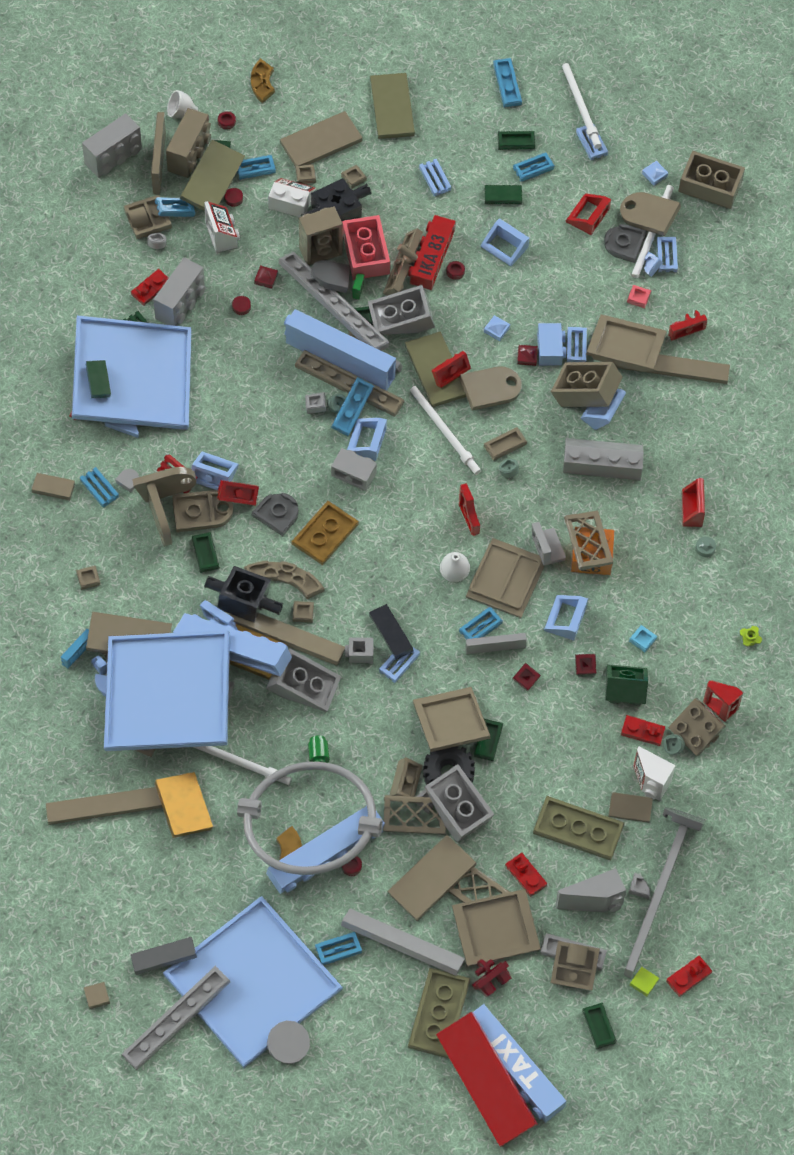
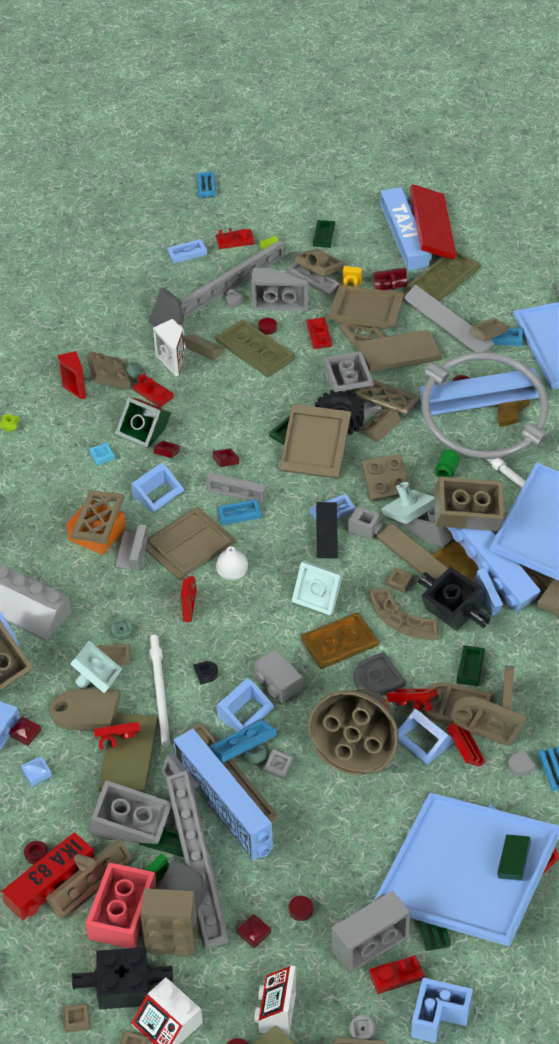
camera: 150 degrees left, 15 degrees down
none -> light aqua tile [70,641,122,693]
none -> light blue tile [167,239,207,263]
none -> black tile [193,661,218,685]
none -> dark azure tile [197,172,216,199]
none -> dark red tile [258,317,277,335]
none -> light aqua tile [292,560,343,615]
none -> dark tan cone [308,687,398,775]
none -> yellow tile [343,266,362,287]
none -> dark tan plate [361,454,410,501]
none -> light aqua tile [381,482,435,524]
none -> light blue brick [411,978,473,1043]
none -> dark tan brick [434,477,504,531]
none -> dark tan tile [469,318,509,342]

